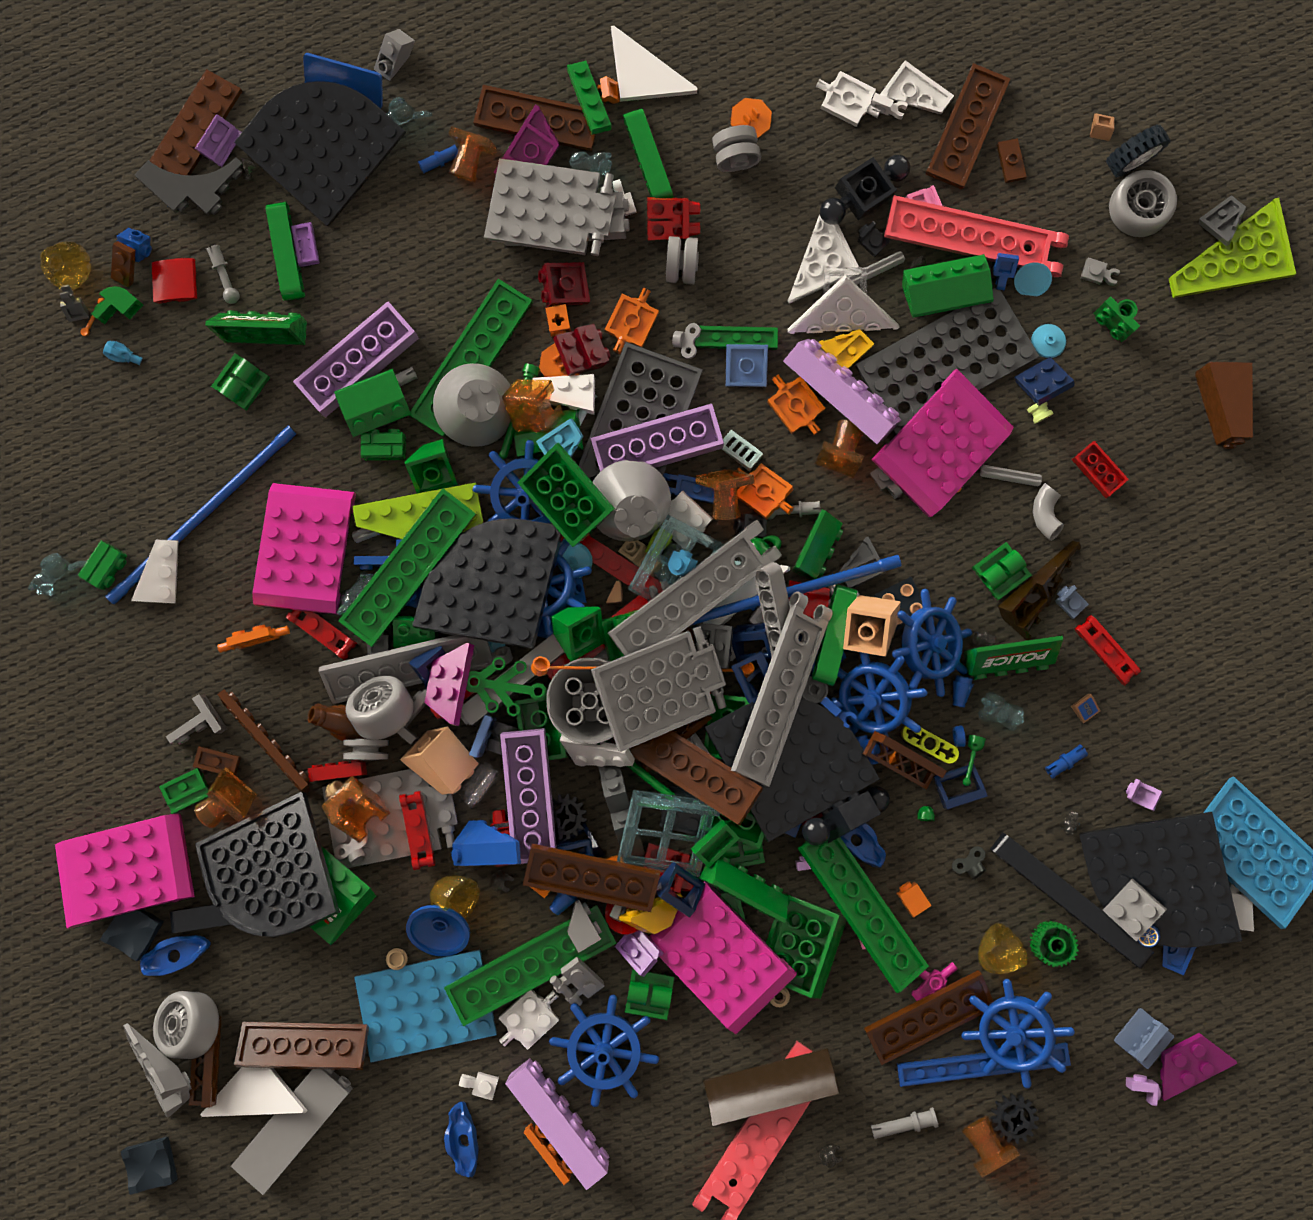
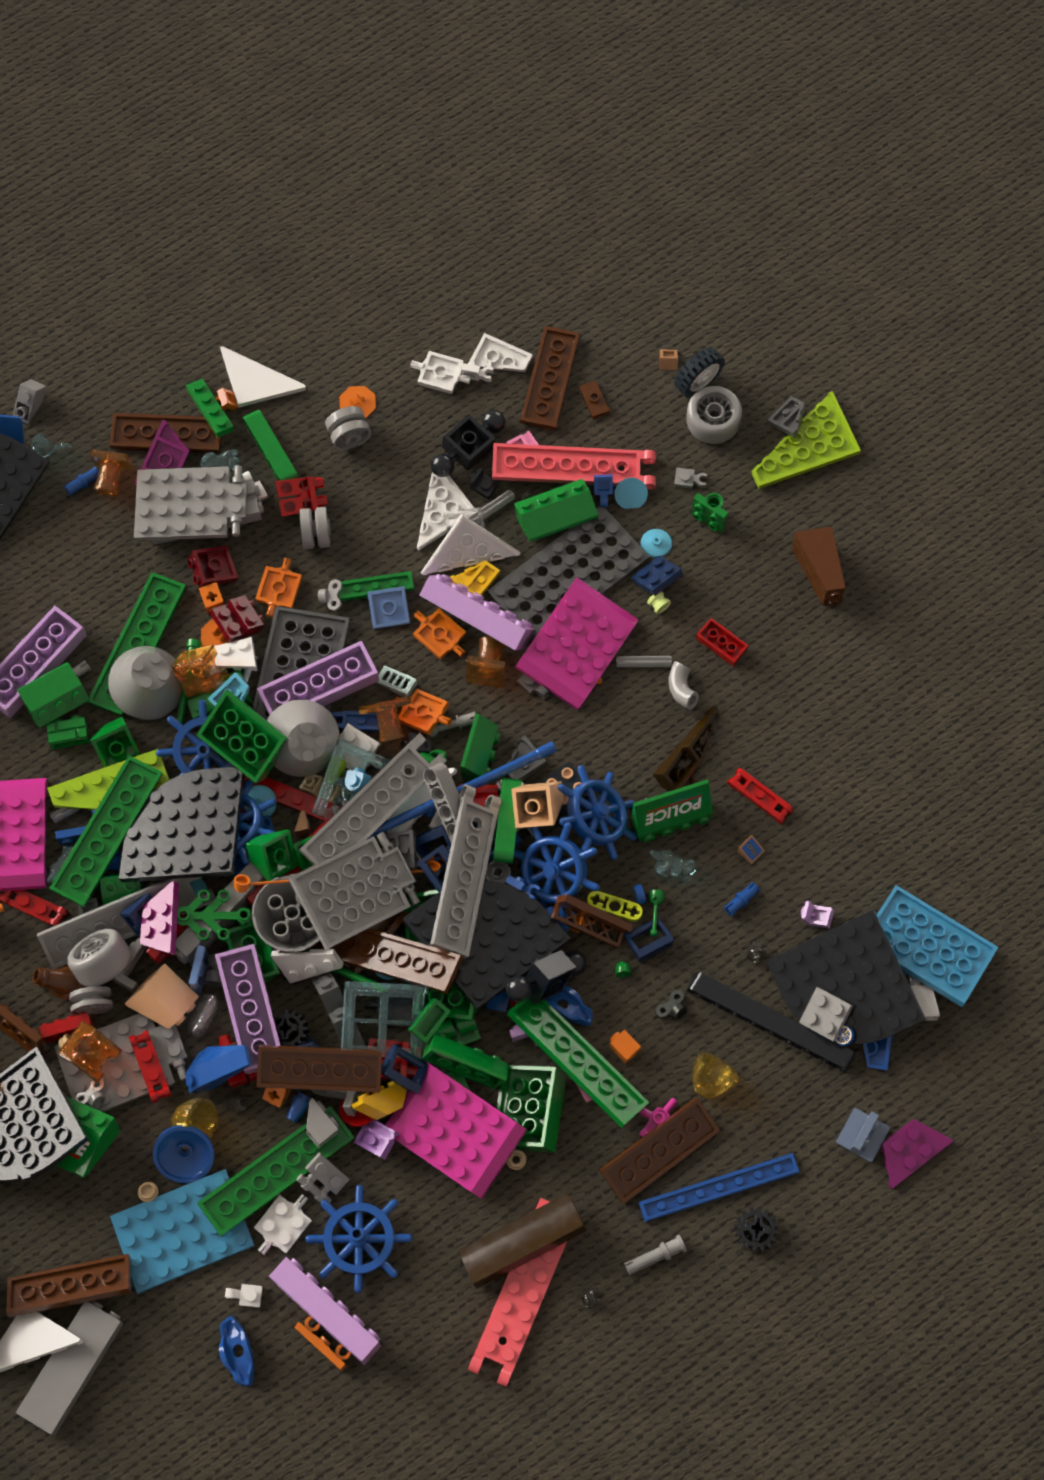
camera: 15 degrees left, 15 degrees down
green plate [625,968,674,1020] -> none
blue cone [952,675,974,707] -> none
blue piece [961,979,1075,1088] -> none
clear orange plant [962,1116,1020,1178] -> none
green plate [972,542,1032,600] -> none
green brick [1030,921,1079,967] -> none
sand blue bracket [1055,585,1089,619] -> none
lavender bracket [1126,1074,1161,1106] -> none

